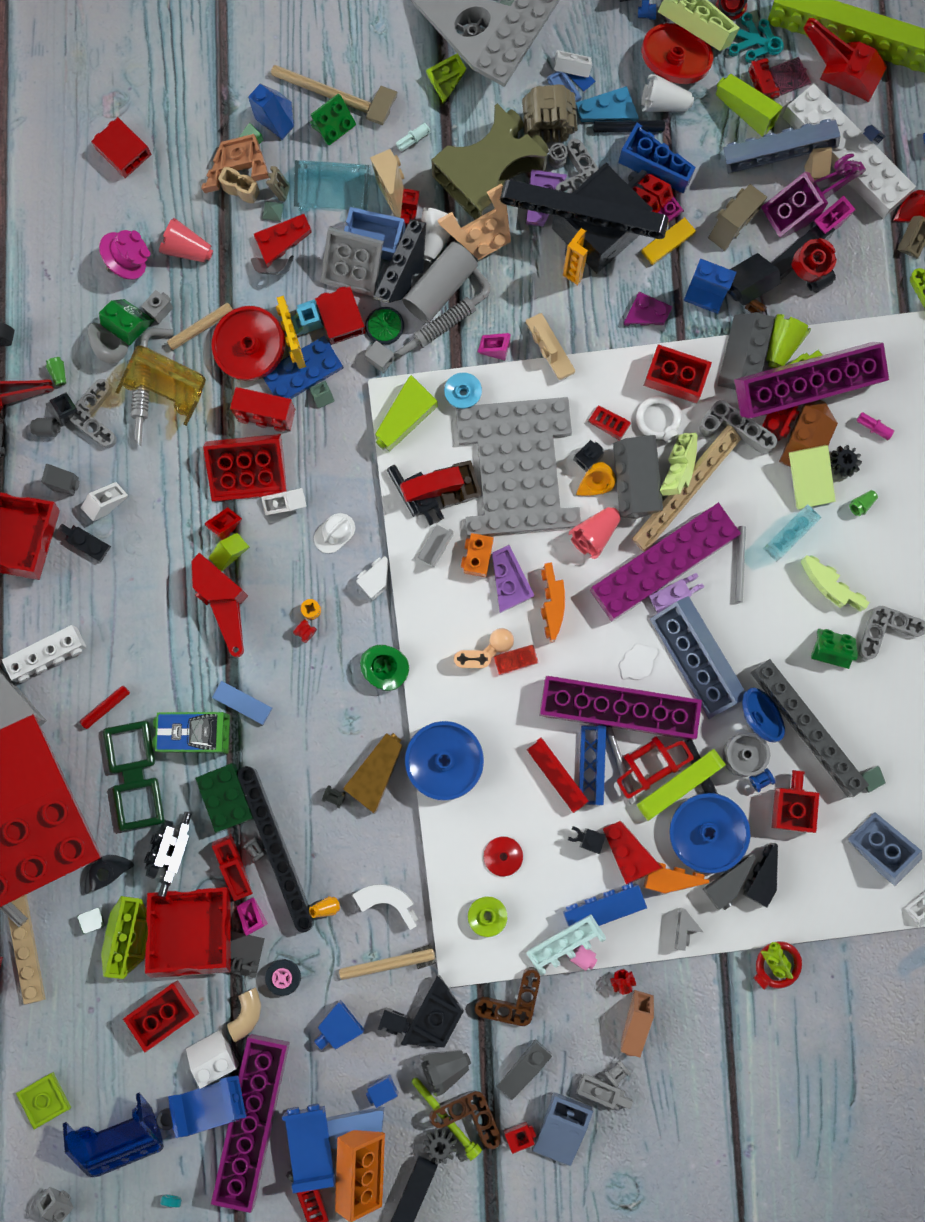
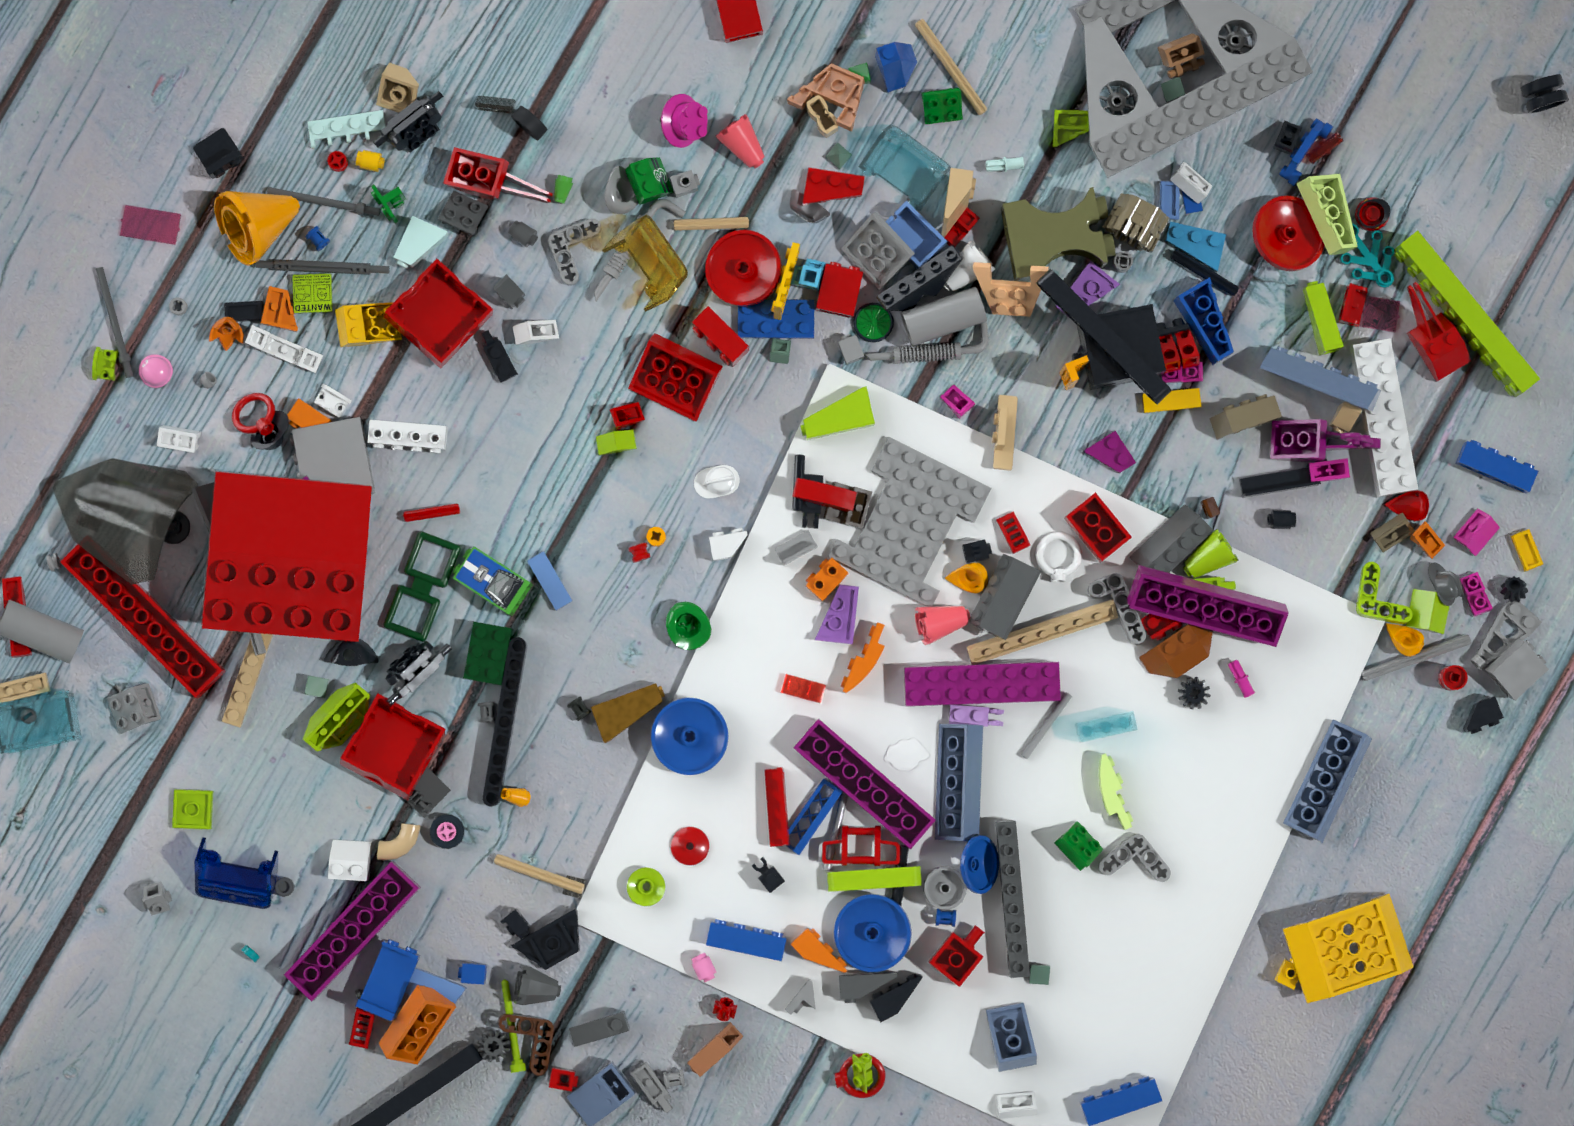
camera: 30 degrees right, 5 degrees up
black slope [49,392,78,426] -> none
red brick [123,980,200,1053] -> none
blue panel [168,1076,246,1138] -> none
red slope [191,553,248,658] -> none
red slope [212,834,253,901] -> none
dark pink slope [236,897,268,936] -> none
white slope [261,488,307,515] -> none
dark tan tile [266,166,290,202] -> none
blue torso [314,1000,365,1050] -> none
white arch [353,884,419,930] -> none
dark tan slope [366,86,398,125] -> none
medium azure dish [444,373,482,409] -> none
light nougat beam [454,628,514,668] -> none
reddish brown beam [475,967,540,1026] -> none
light aqua hinge [526,914,606,975] -> none
light grey beam [555,139,599,193] -> none
red wing [603,821,663,884] -> none
white cone [641,74,694,112] -> none
yellowish green slope [660,432,697,496] -> none
blue panel [683,258,736,314] -> none
black brick [727,253,781,306] -> none
yellowish green tile [789,445,836,509] -> none
red brick [792,238,837,283] -> none
bright green cone [849,490,878,516] -> none
dark blue piece [863,124,886,145] -> none

